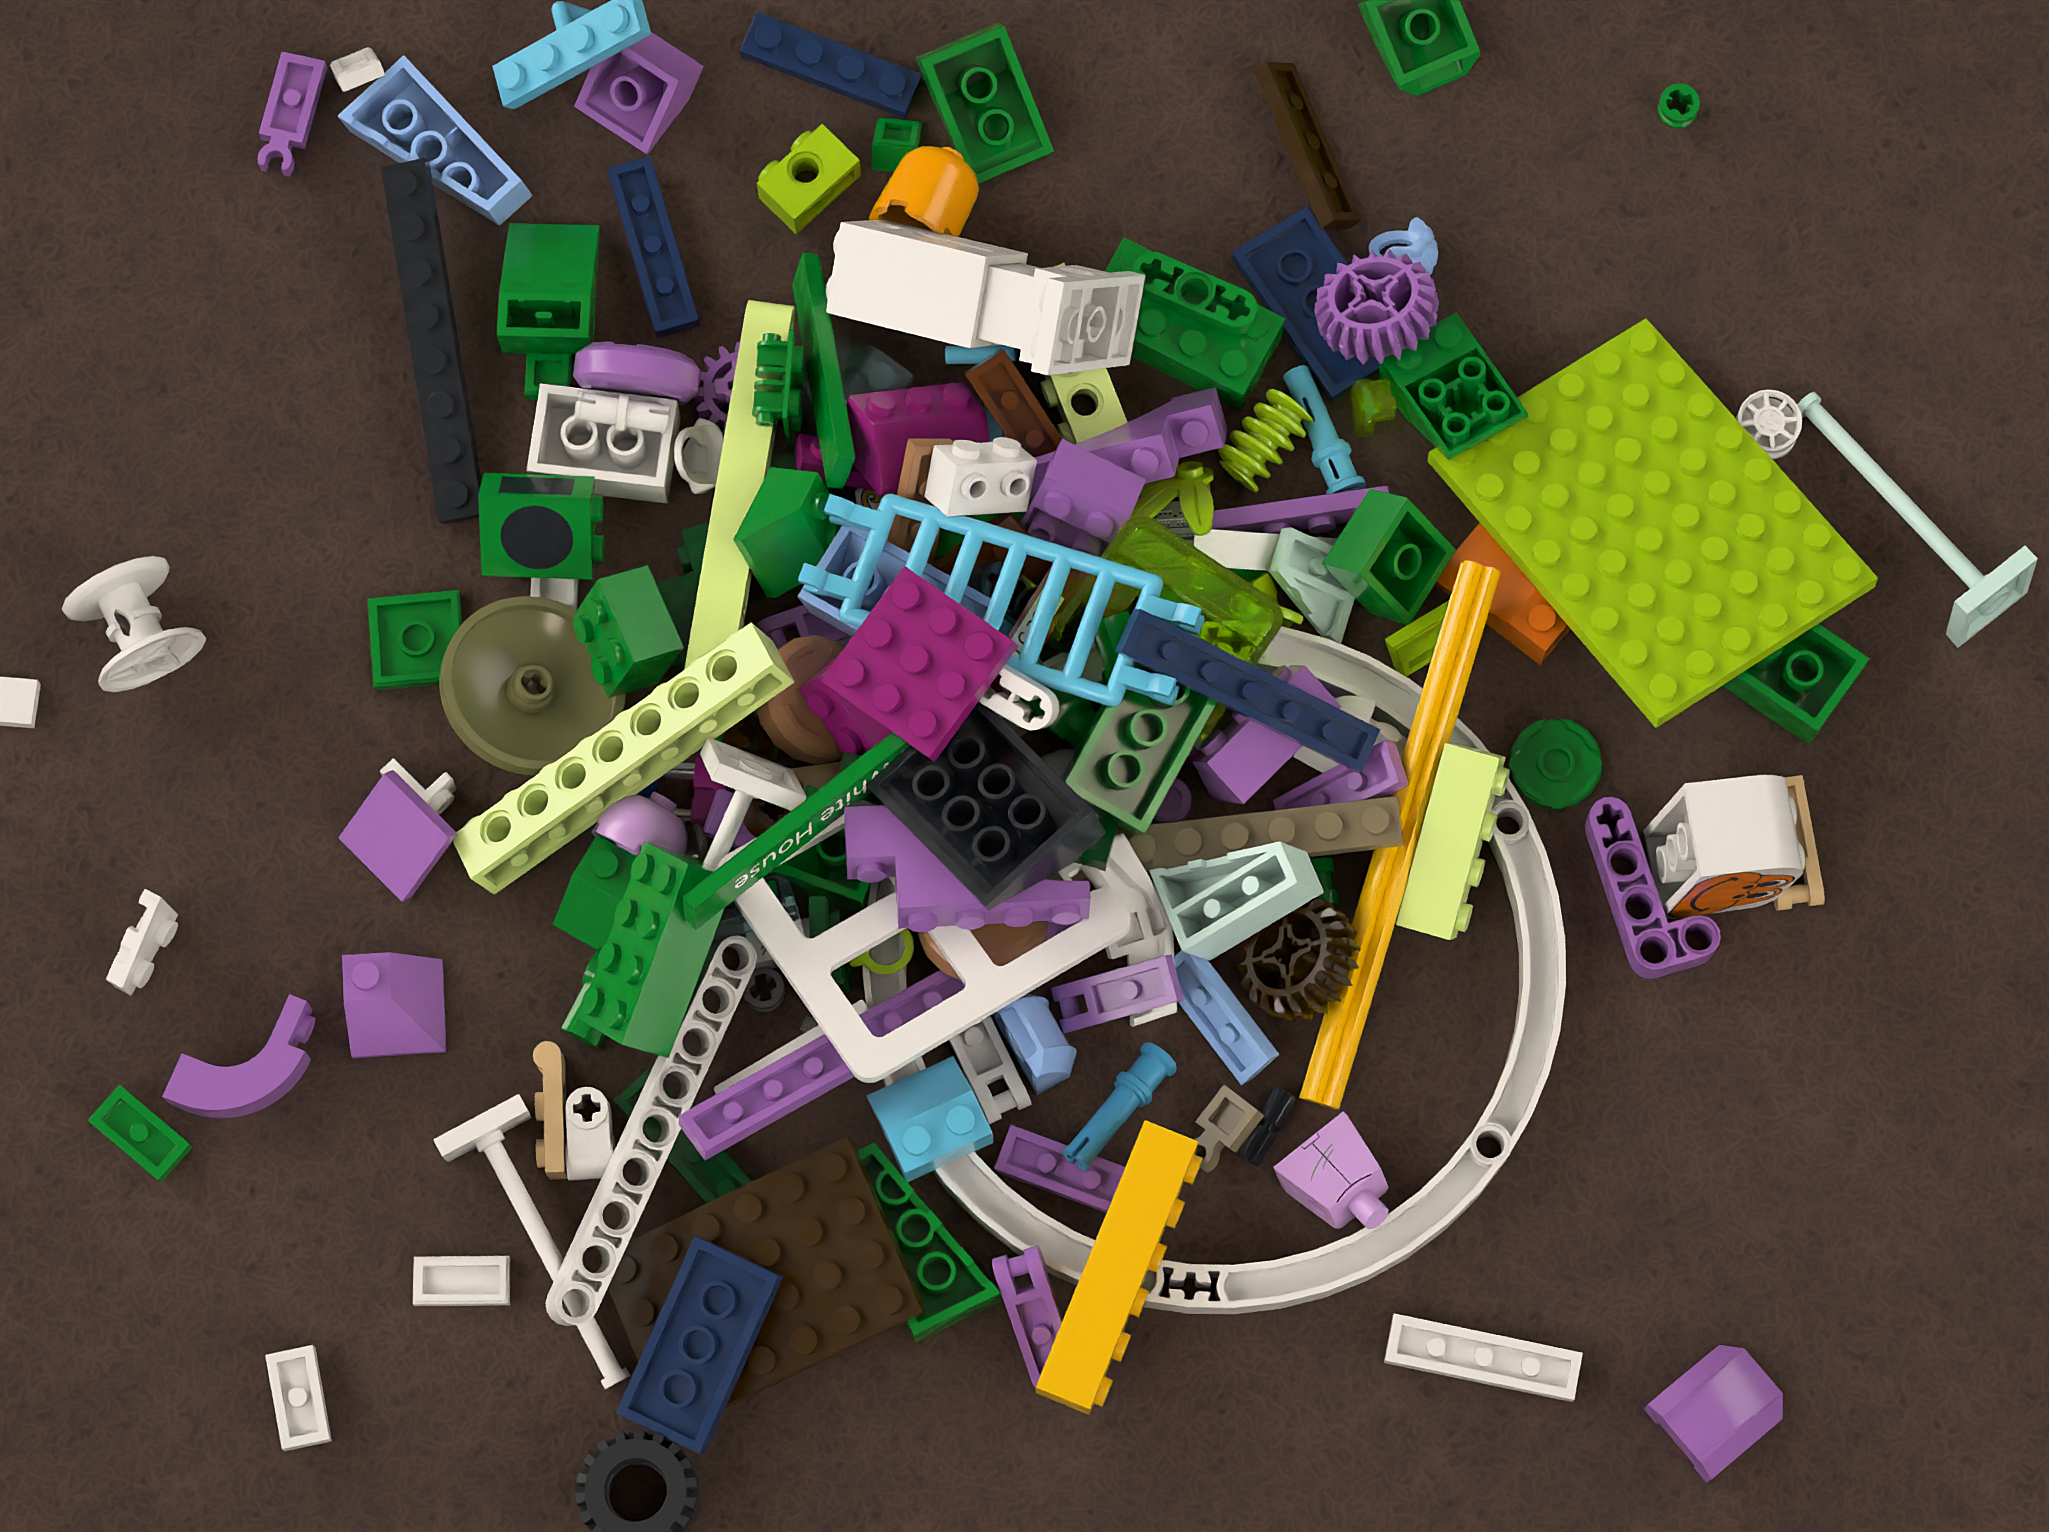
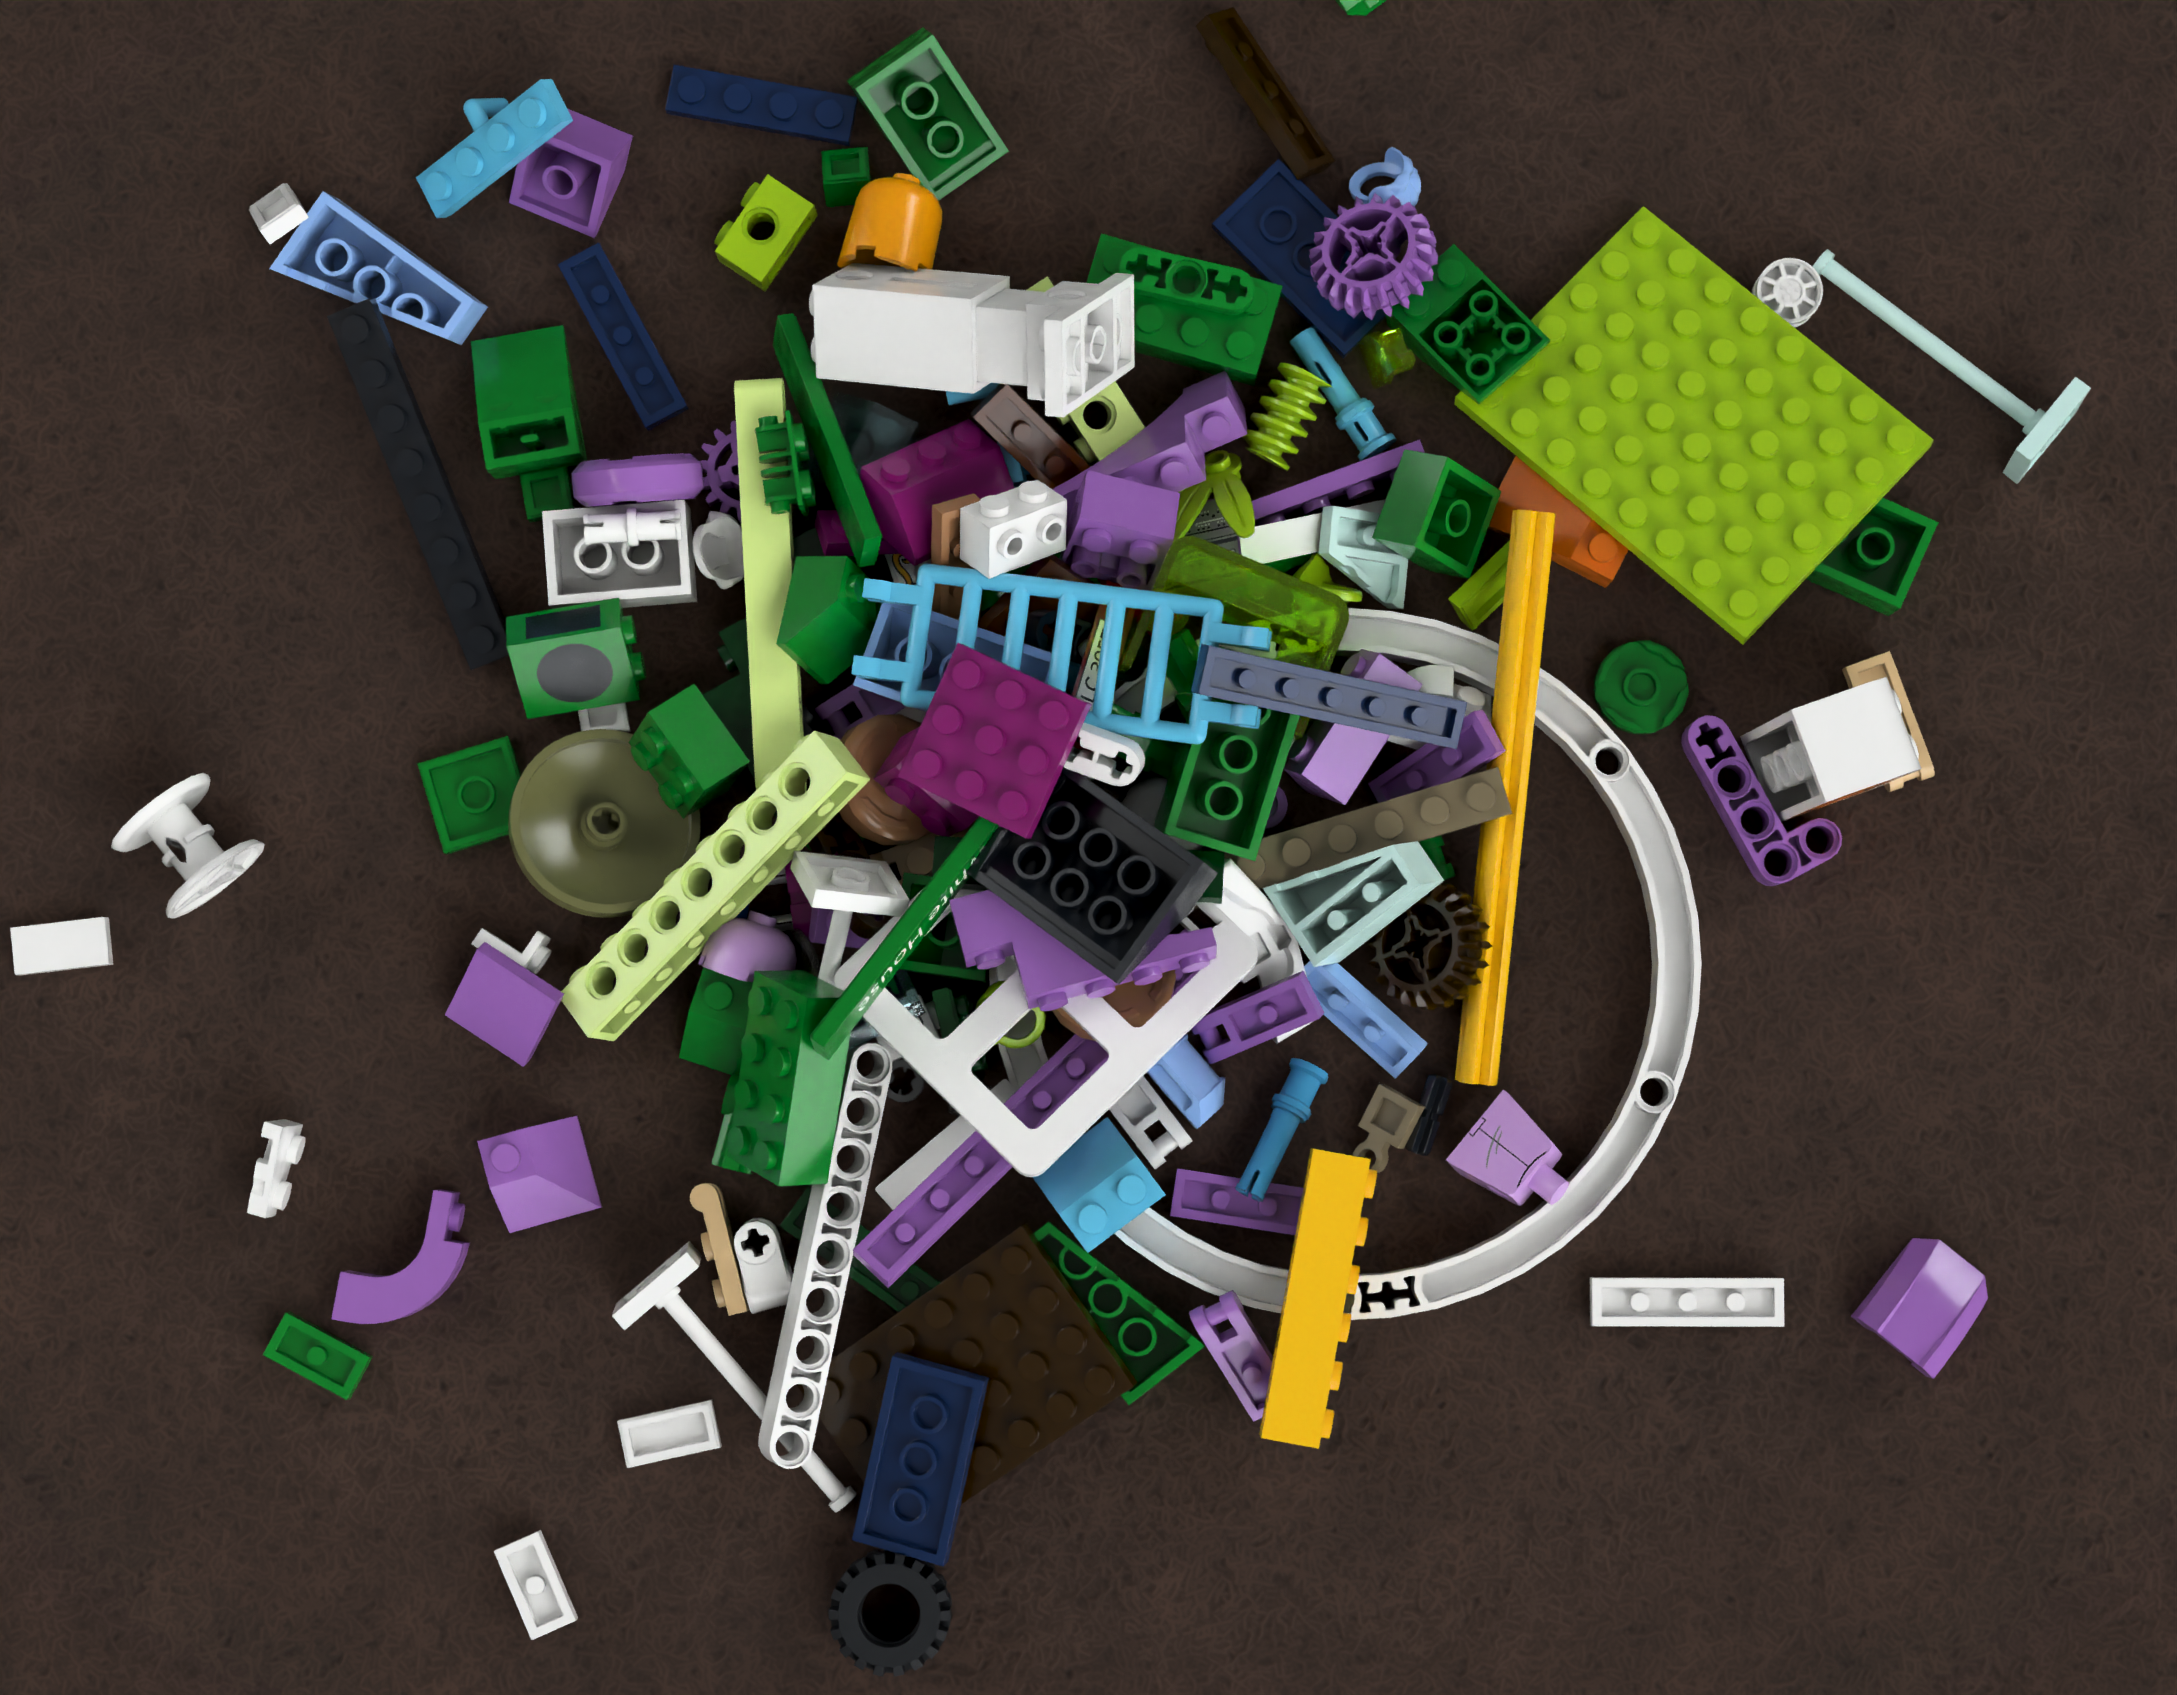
camera: 10 degrees left, 10 degrees up
medium lavender plate [258,52,327,176] -> none
yellowish green brick [1396,742,1510,940] -> none

